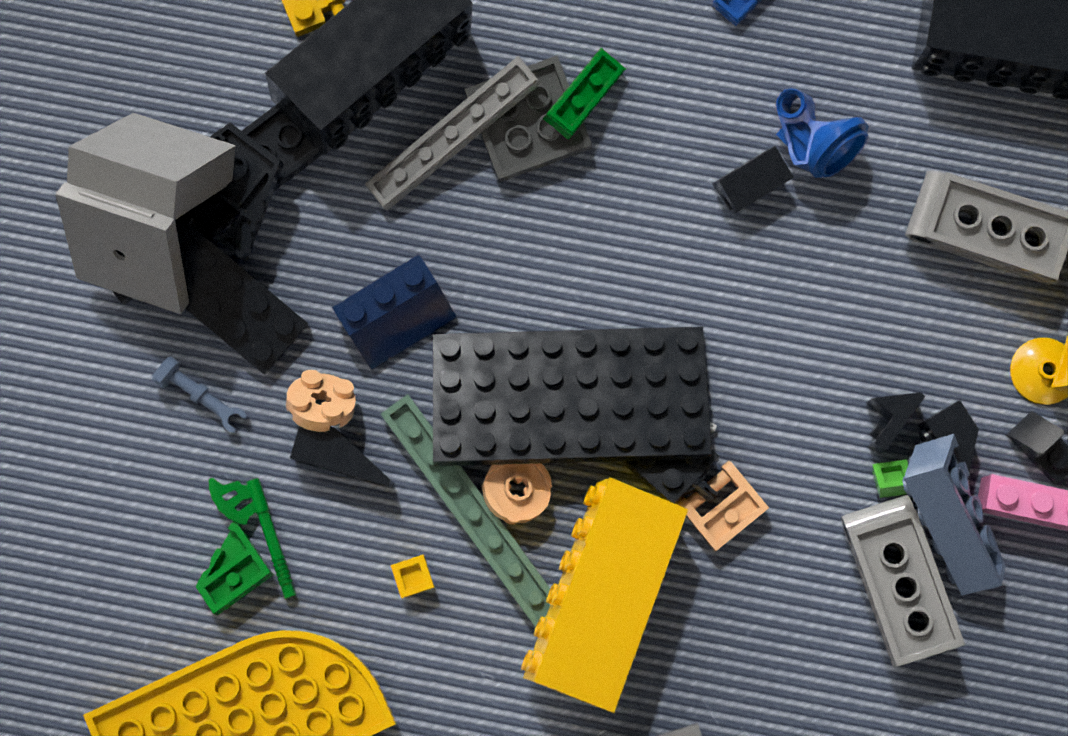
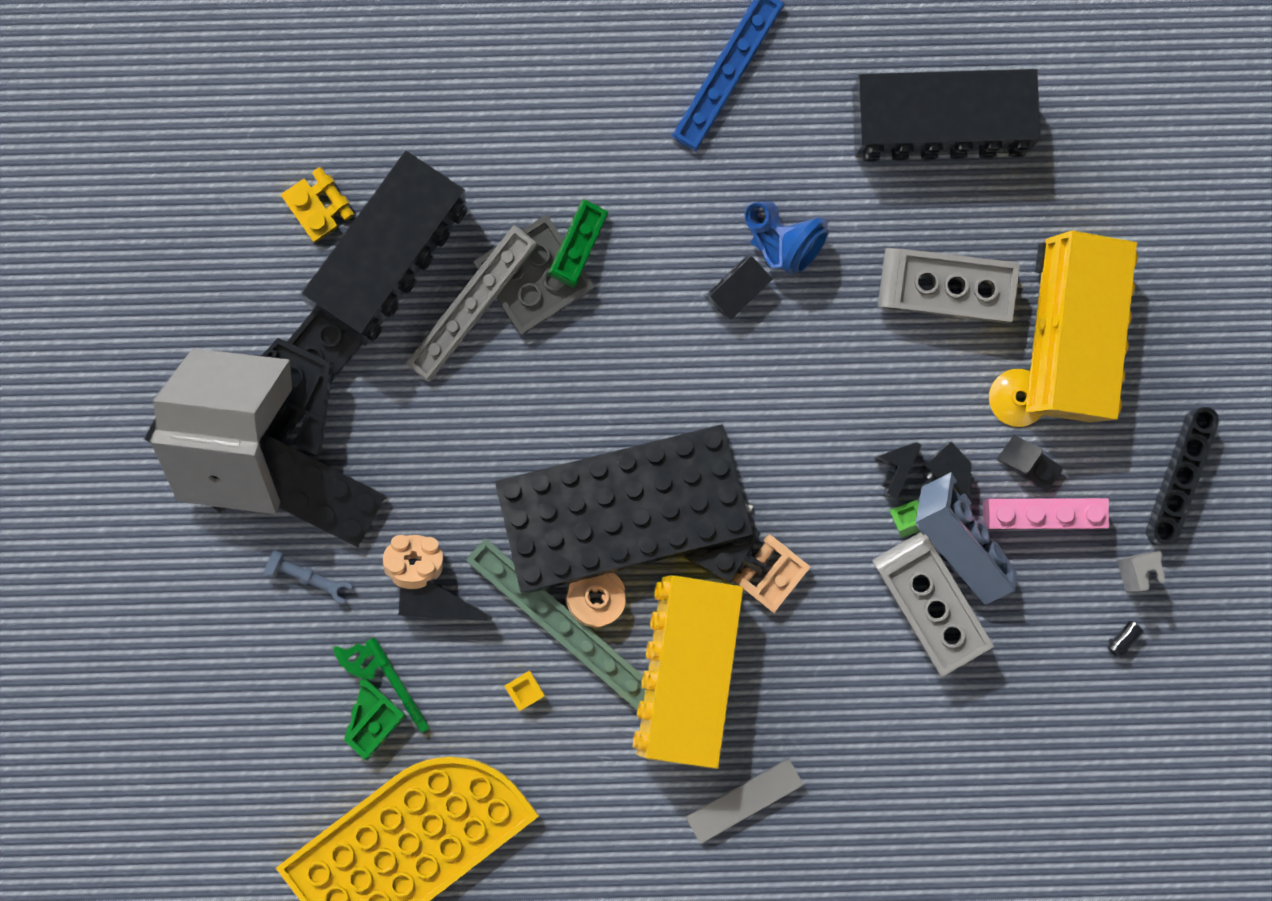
camera: 20 degrees left, 5 degrees up
dark blue slope [332,254,457,371] -> none

